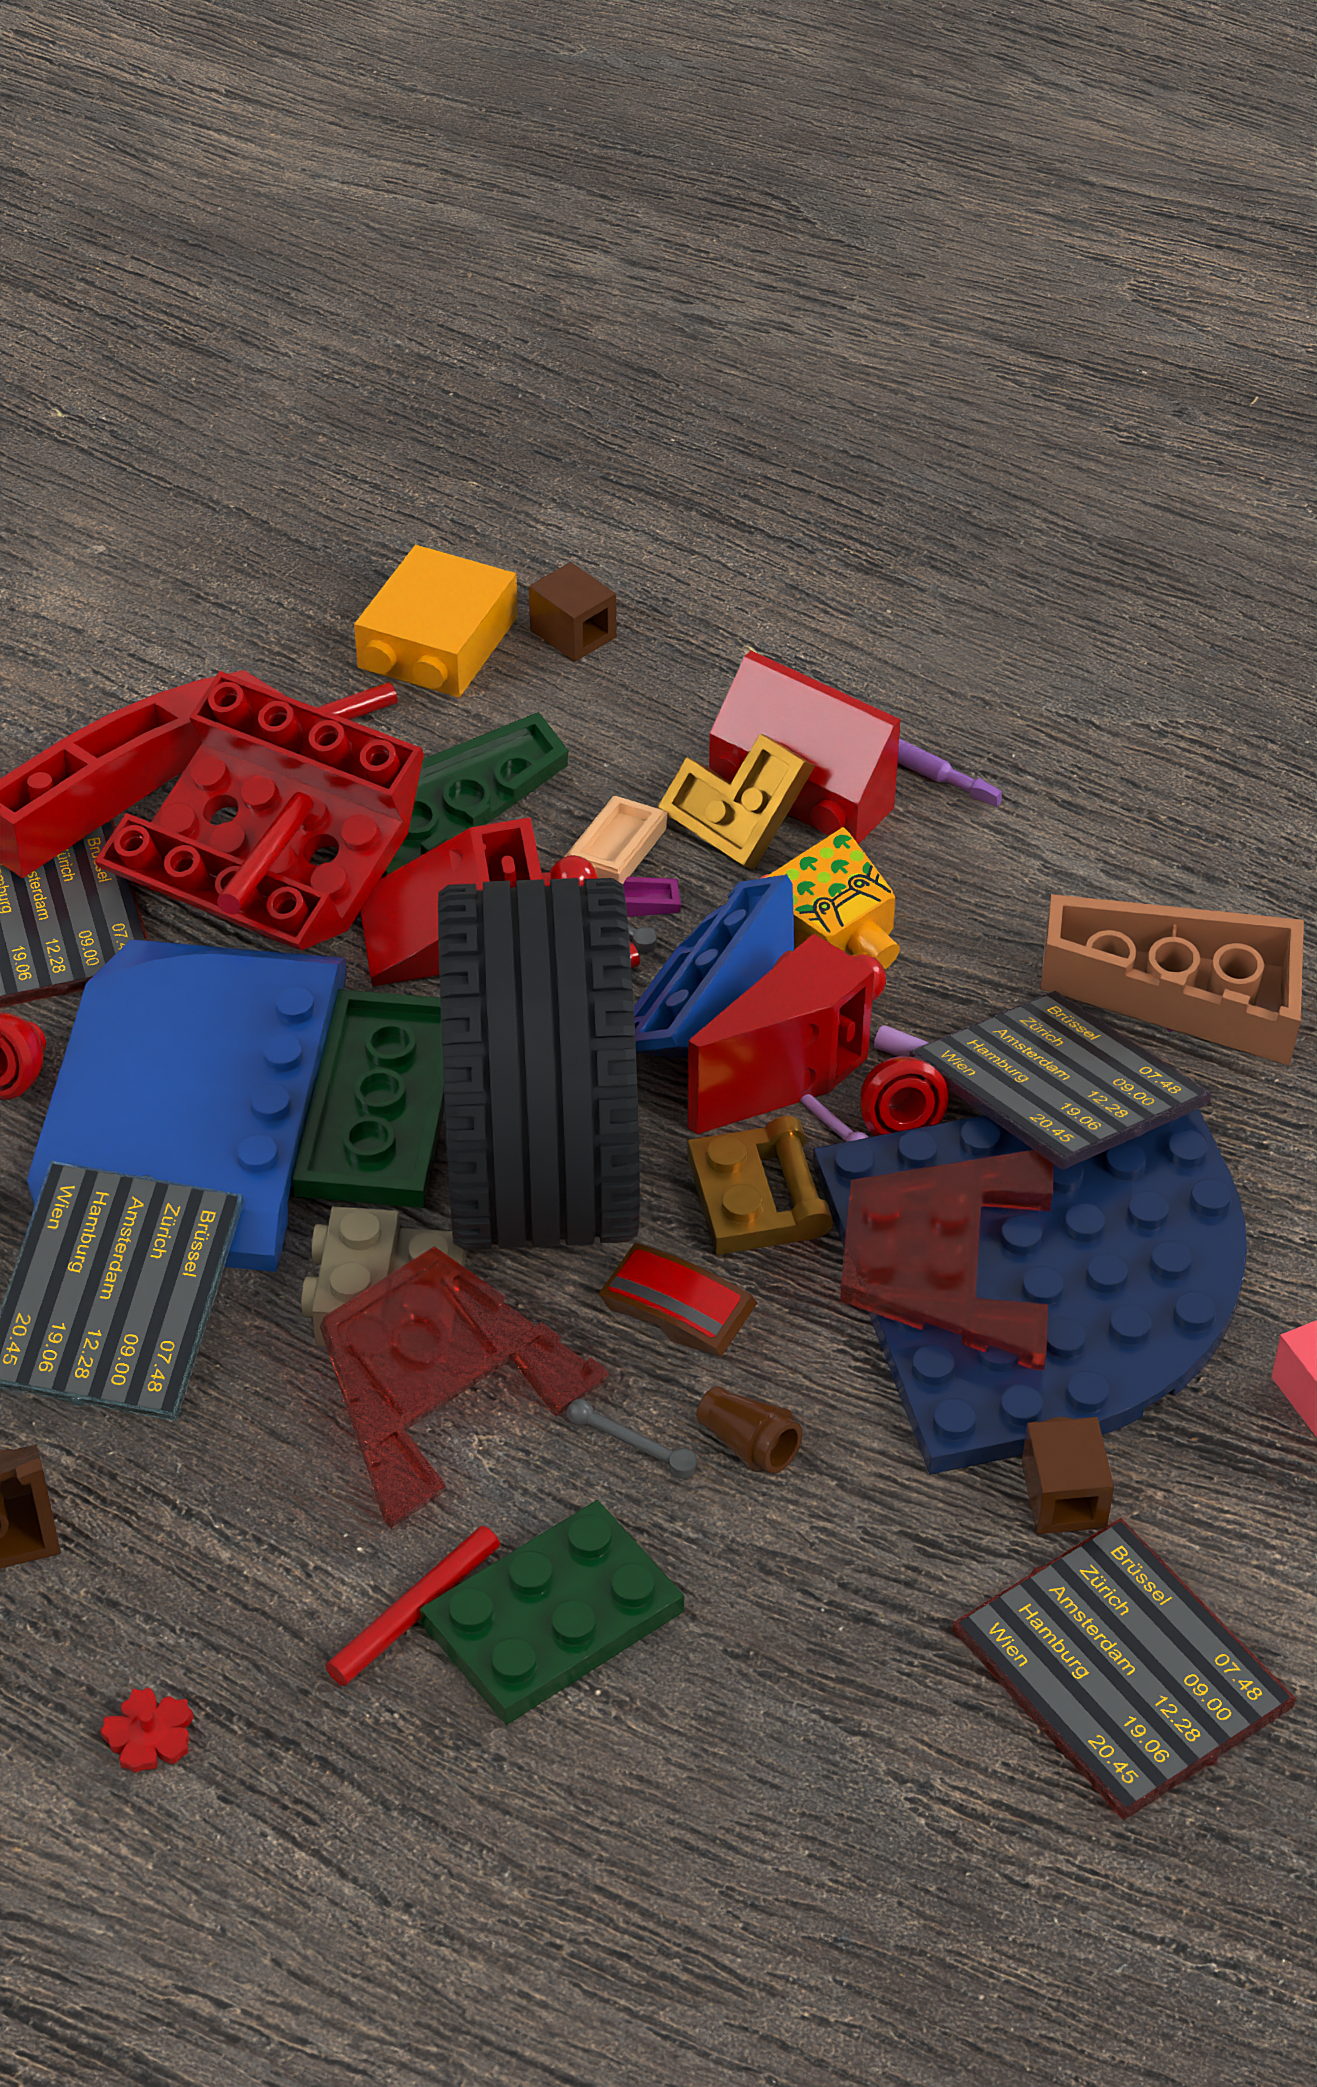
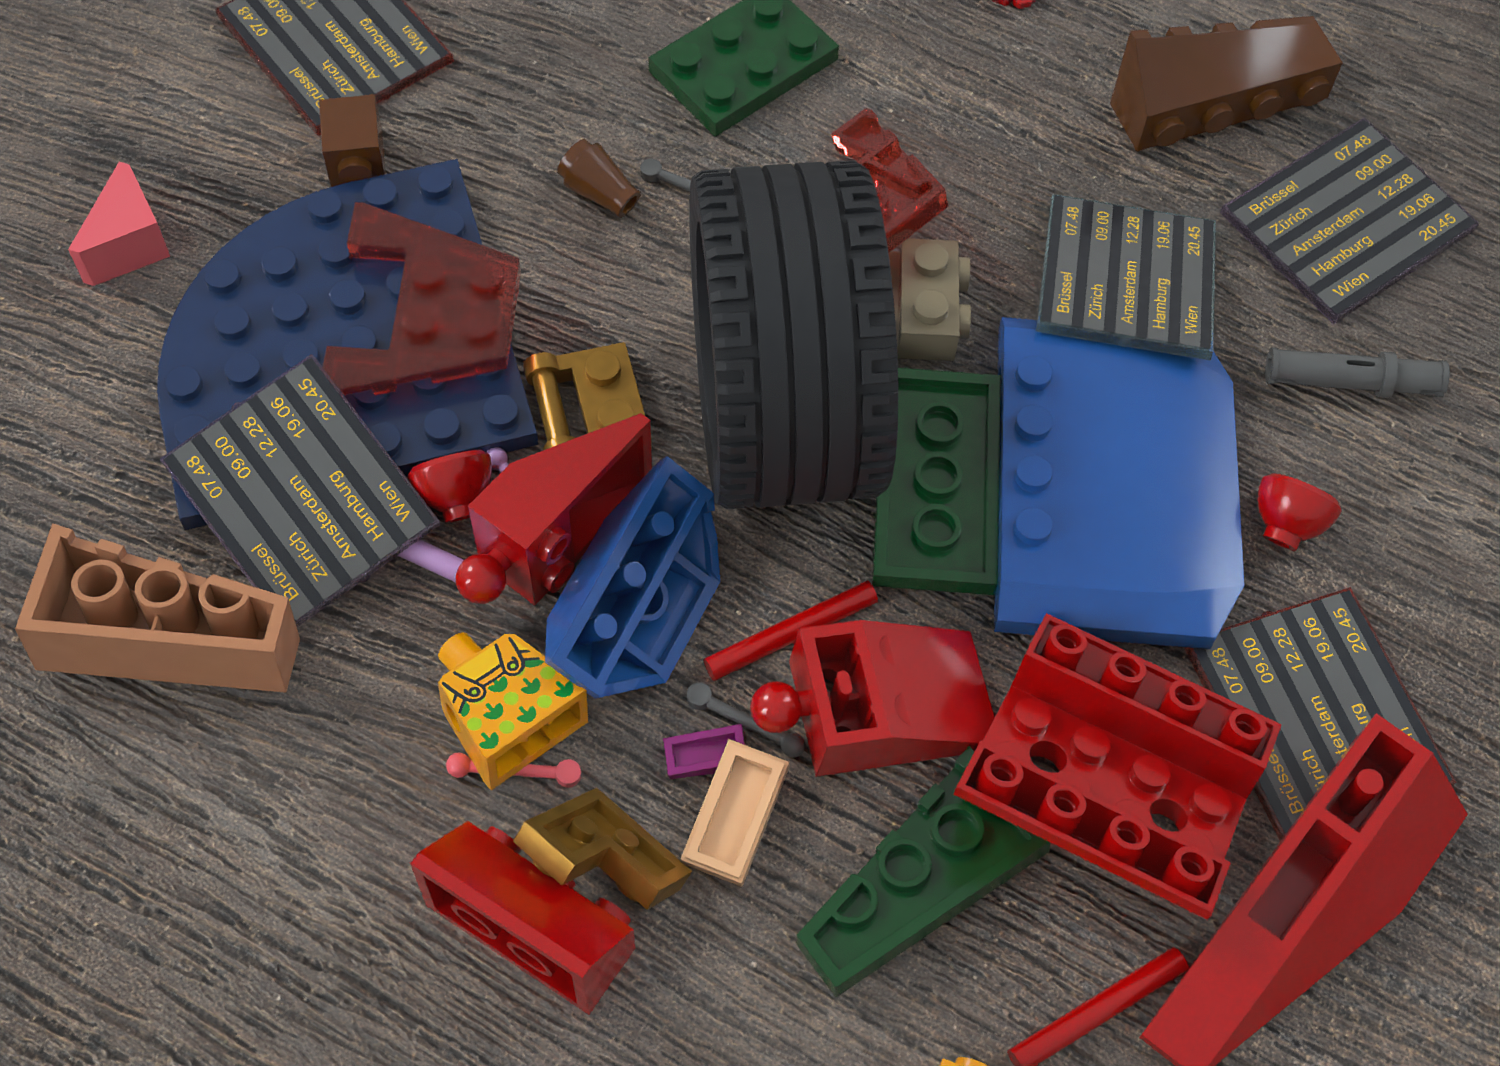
camera: 175 degrees right, 15 degrees up
red bar [217,792,314,914] -> none
red bar [325,1525,500,1686] -> none
slope [599,1242,757,1356] -> none
medium lavender piece [898,738,1002,807] -> none

